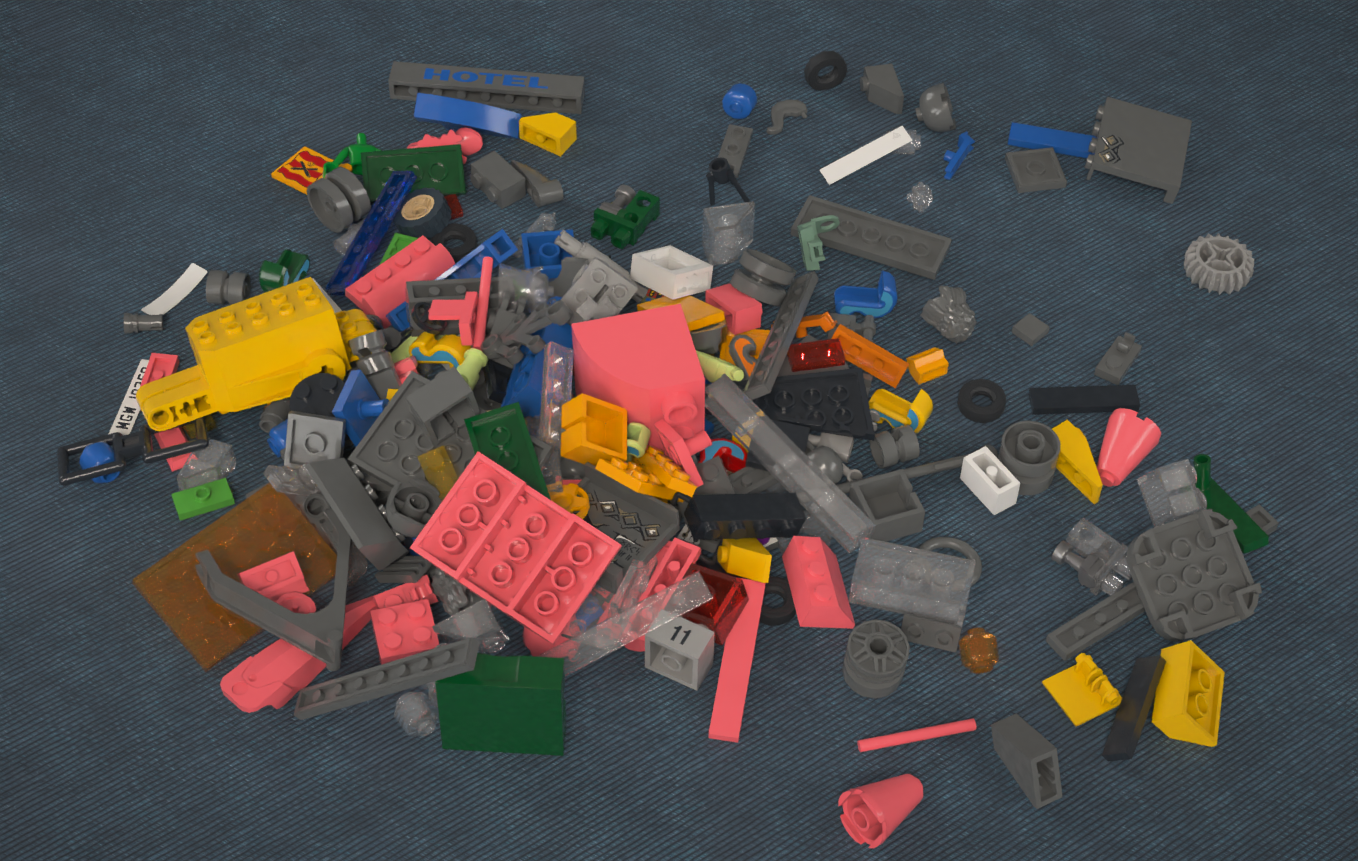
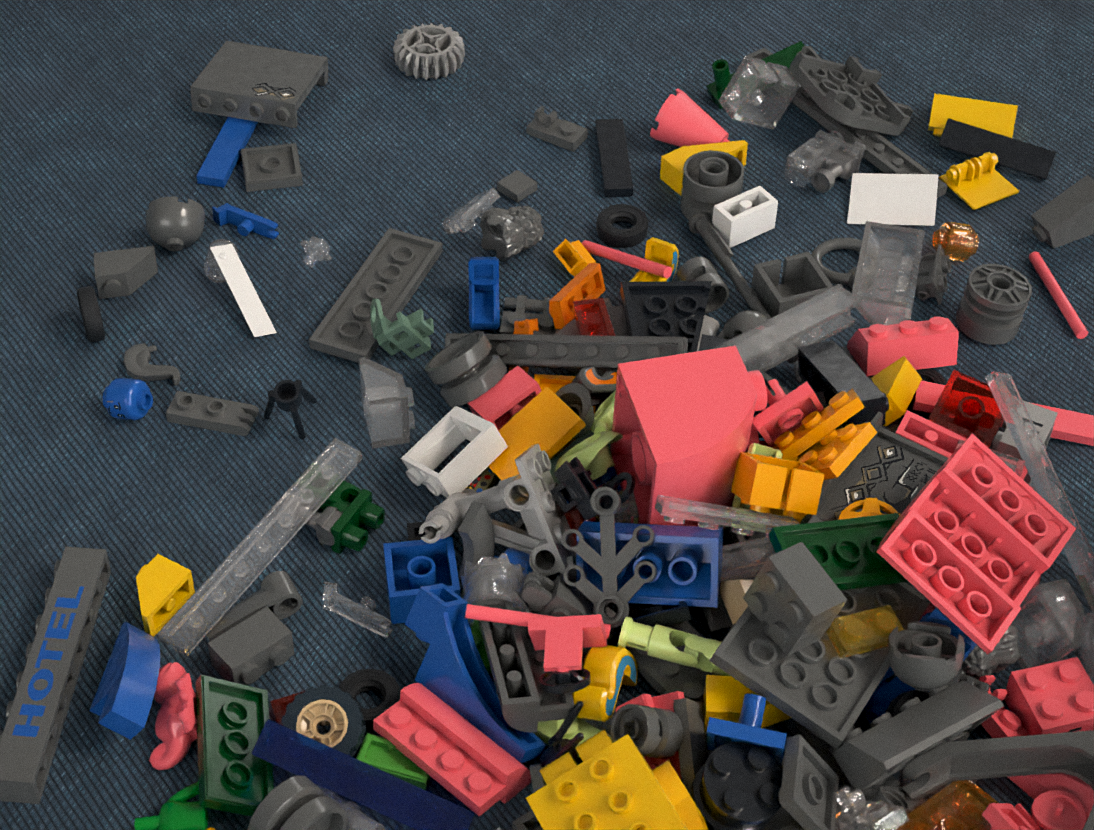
camera: 90 degrees left, 5 degrees down
none -> clear tile [158,438,363,657]
none -> clear hinge [442,187,500,234]
none -> coral bar [581,240,672,278]
none -> white sticker [847,173,939,226]

